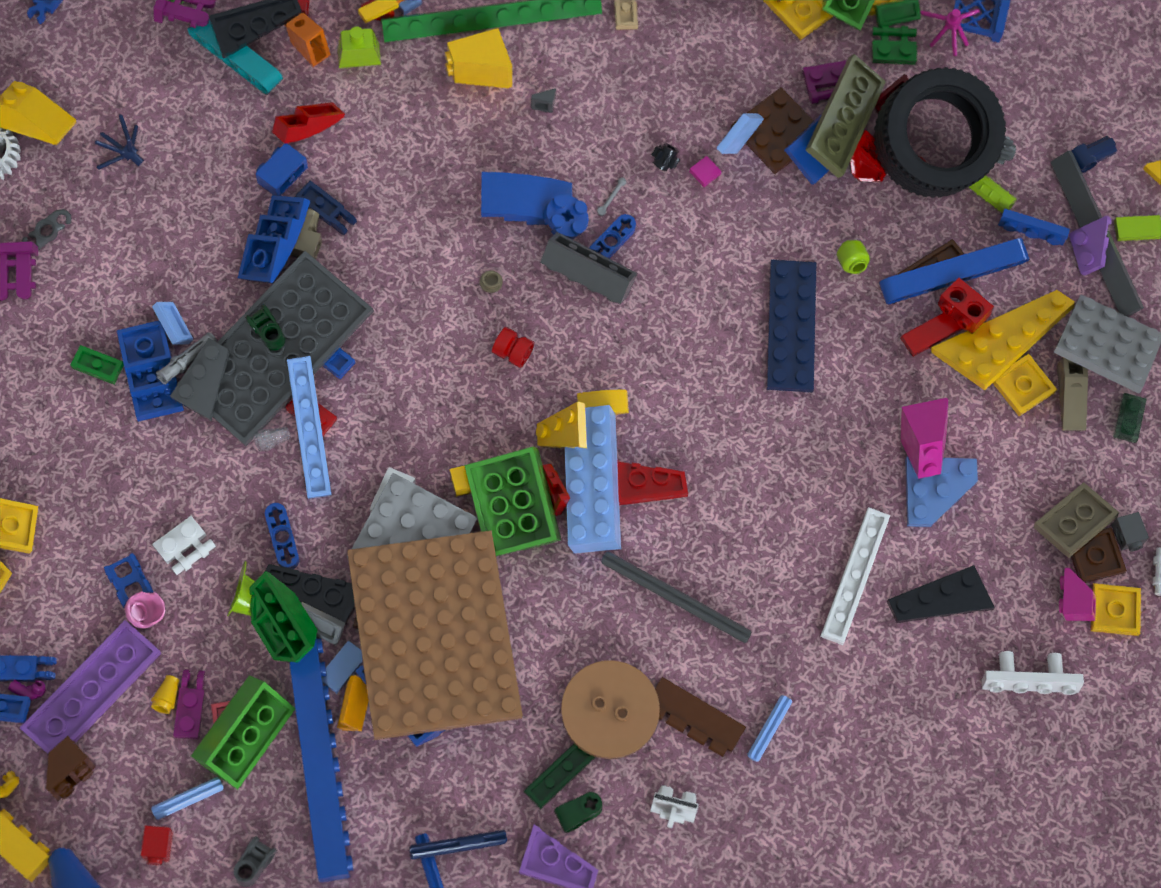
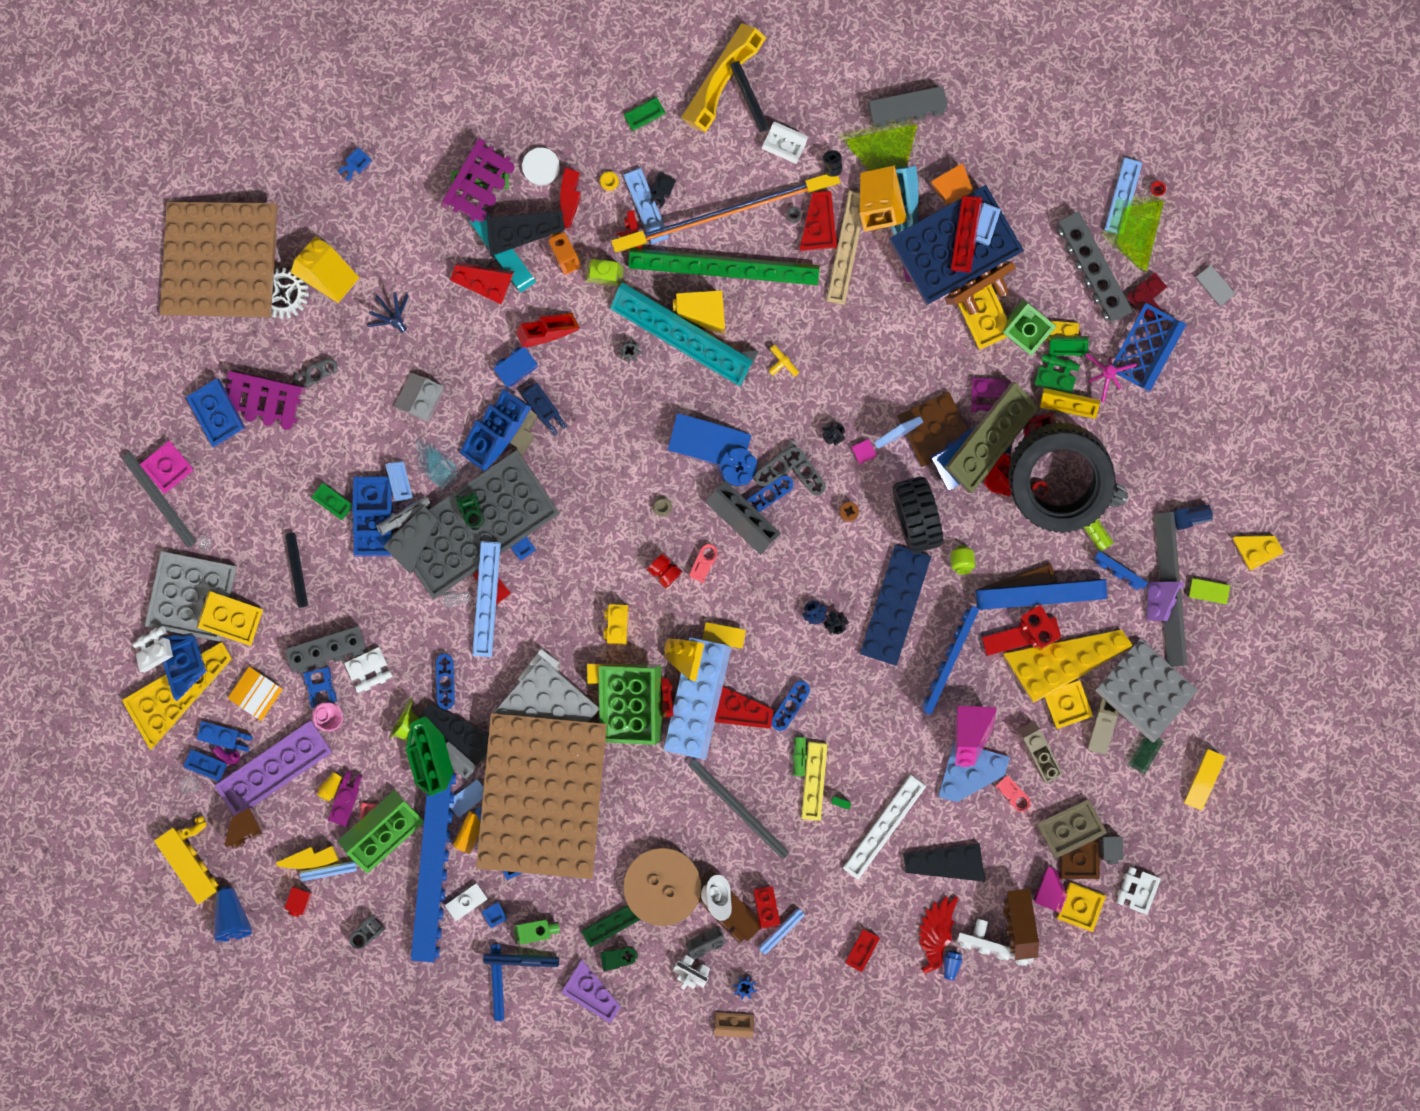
camera: 25 degrees right, 15 degrees up
none -> slope [228,667,283,721]
none -> yellow slope [276,846,340,869]
none -> black axle [285,533,308,608]
none -> dark grey brick [285,626,367,674]
none -> light grey slope [394,373,445,423]
none -> clear light blue slope [425,448,458,491]
none -> white plate [445,883,488,921]
none -> red wing [450,262,515,304]
none -> blue plate [482,902,508,928]
none -> bright green torso [513,920,560,944]
none -> yellow brick [603,604,629,645]
none -> teal plate [610,282,753,387]
none -> dark grey gear [618,339,642,364]
none -> dark grey hinge [685,928,727,959]
none -> coral piece [689,544,717,583]
none -> white piece [701,875,732,921]
none -> medium nougat slope [714,1012,754,1038]
none -> blue gear [733,976,757,1000]
none -> red brick [753,886,780,930]
none -> dark grey beam [755,447,826,496]
none -> yellow piece [768,344,799,377]
none -> blue beam [772,681,810,731]
none -> bright green pin [792,737,807,776]
none -> light yellow tile [801,742,828,821]
none -> dark blue gear [802,601,827,625]
none -> black gear [823,611,849,635]
none -> green tile [831,796,851,810]
none -> dark orange wheel [839,502,859,522]
none -> red plate [845,929,880,972]
none -> black tyre [893,476,944,554]
none -> red animal [919,896,959,974]
none -> blue plate [921,606,979,716]
none -> blue cone [944,950,963,980]
none -> coral piece [995,776,1030,811]
none -> reddish brown brick [1003,888,1039,960]
none -> dark tan slope [1016,721,1063,784]
none -> yellow plate [1040,388,1100,419]

